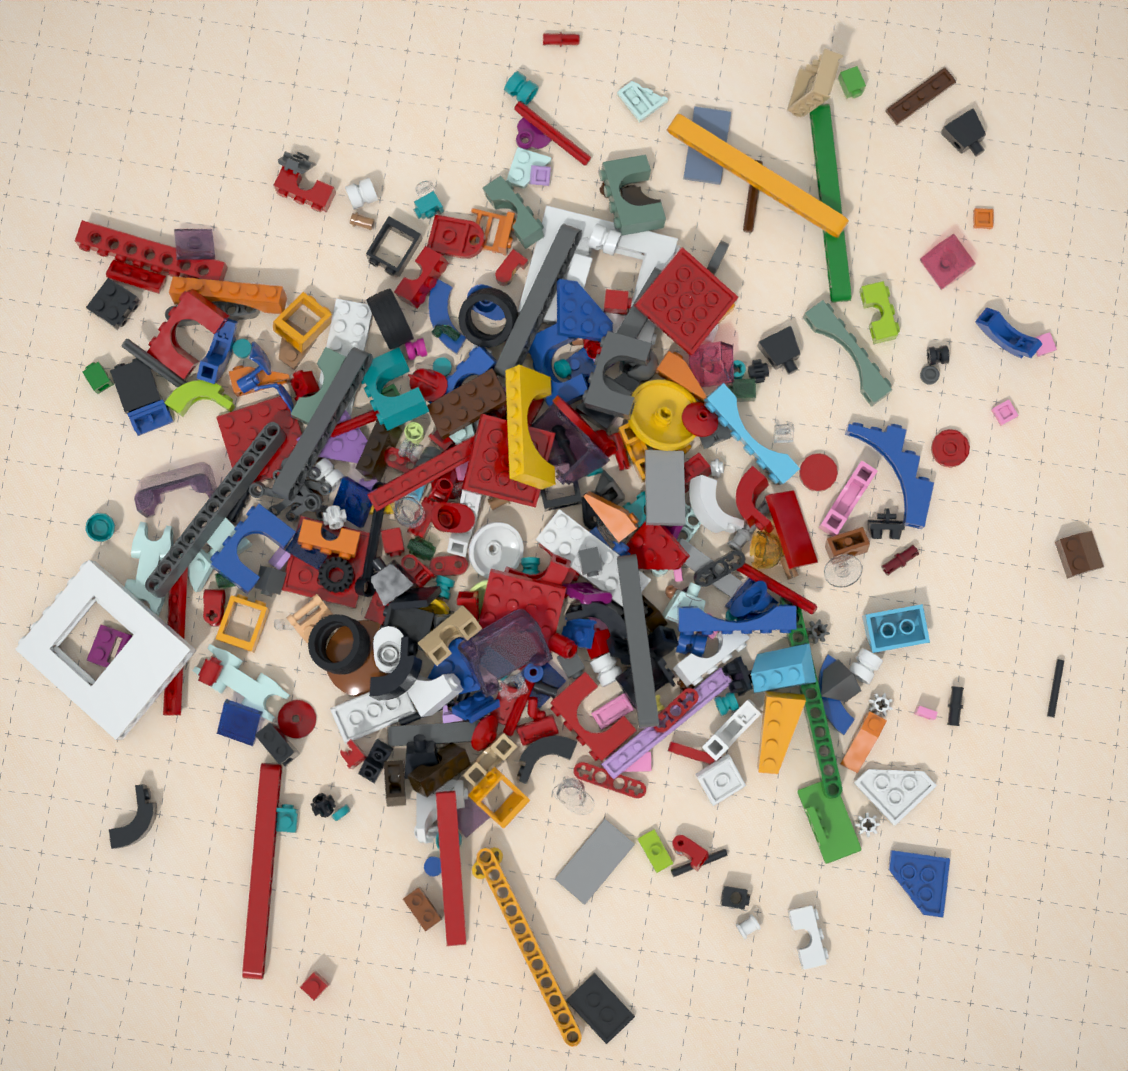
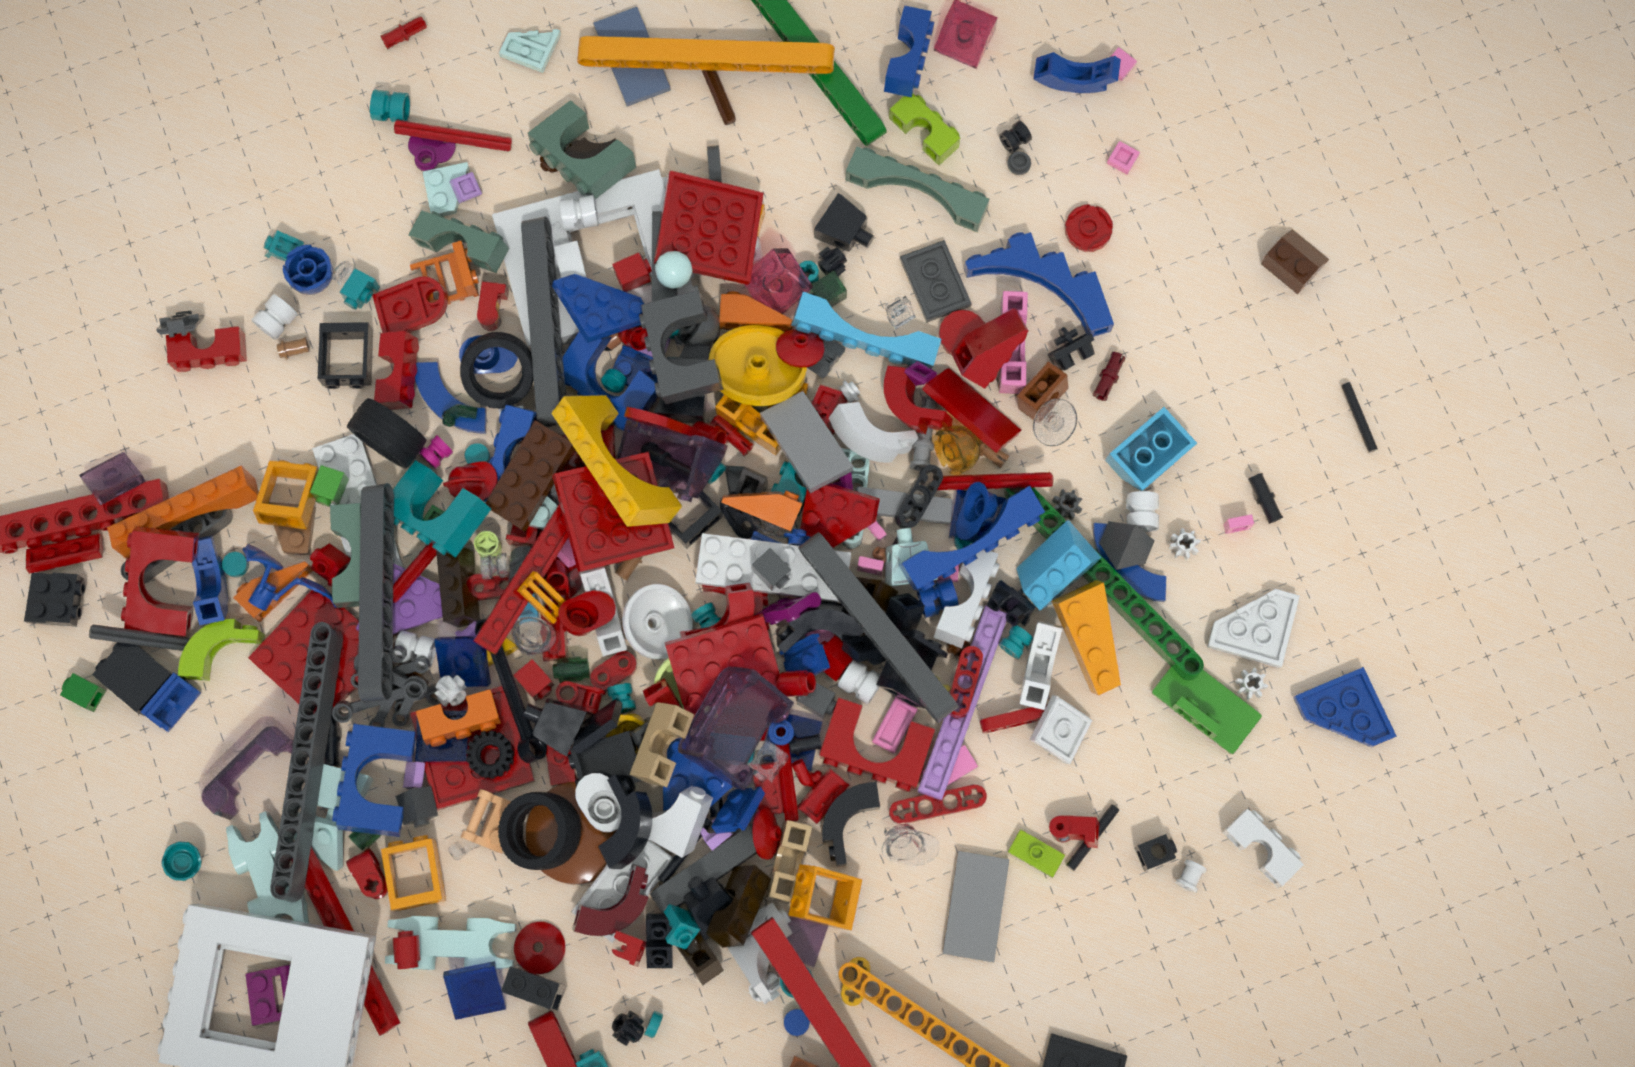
camera: 30 degrees left, 5 degrees down
orange slope [840,711,887,773] -> none
none -> teal bracket [263,230,304,262]
none -> blue cylinder [282,245,334,295]
none -> bright green brick [310,465,349,507]
none -> light orange tile [517,571,565,624]
none -> dark red arch [572,864,649,936]
none -> light aqua hair [655,251,692,289]
none -> teal bracket [664,904,700,949]
none -> bright pink tile [857,556,884,576]
none -> blue arch [884,5,935,97]
none -> dark grey tile [900,240,972,323]
none -> magenta slope [905,361,937,386]
none -> red slope [951,308,1029,389]

